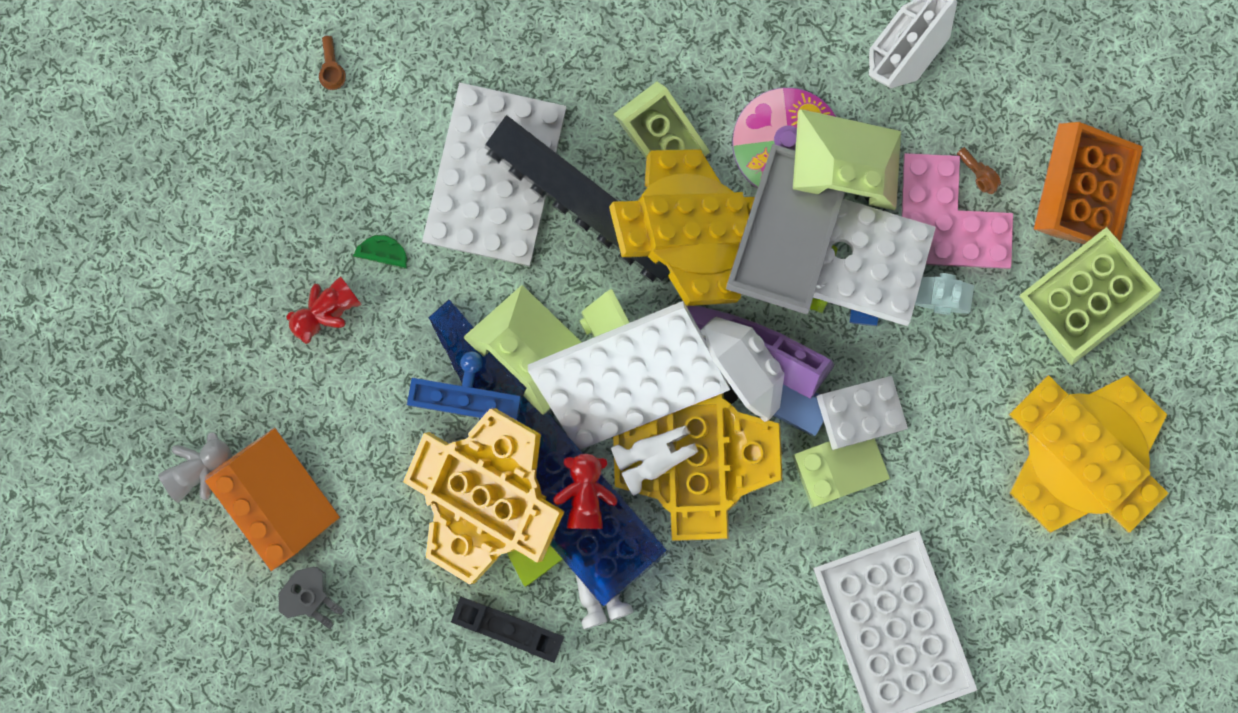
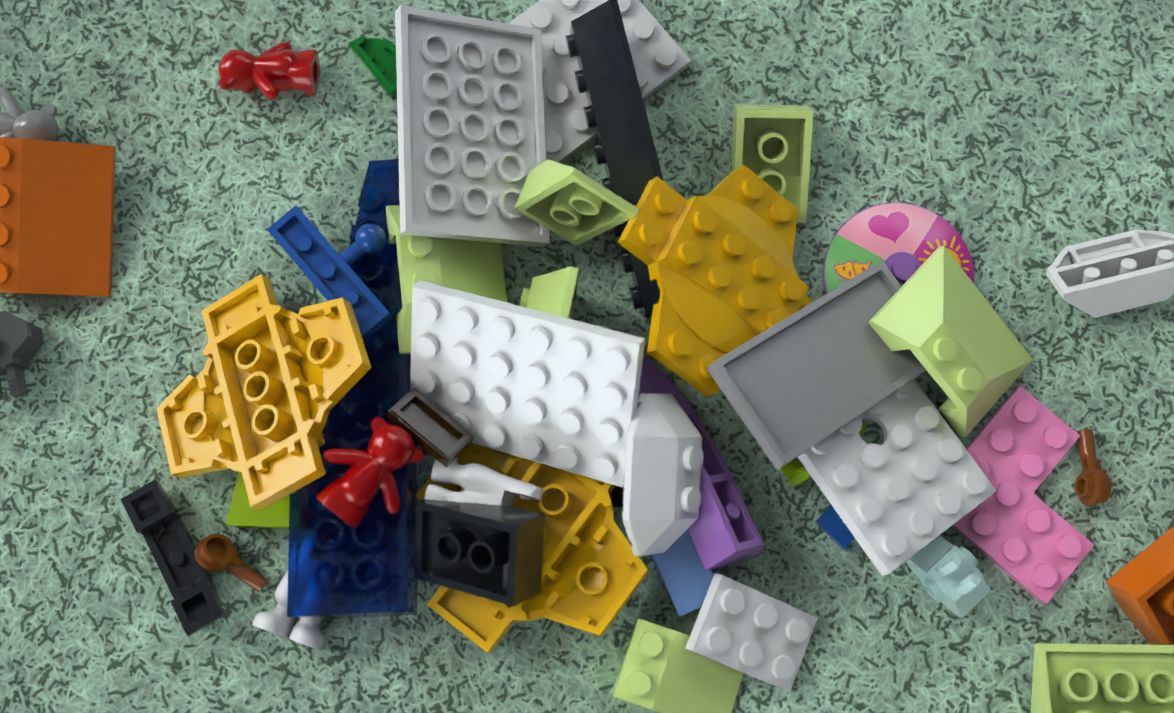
camera: 35 degrees right, 5 degrees down
none -> dark orange plate [195,534,268,592]
none -> dark brown tile [386,387,474,468]
none -> white plate [395,5,550,247]
none -> black slope [414,499,545,606]
none -> yellowish green slope [514,159,639,246]

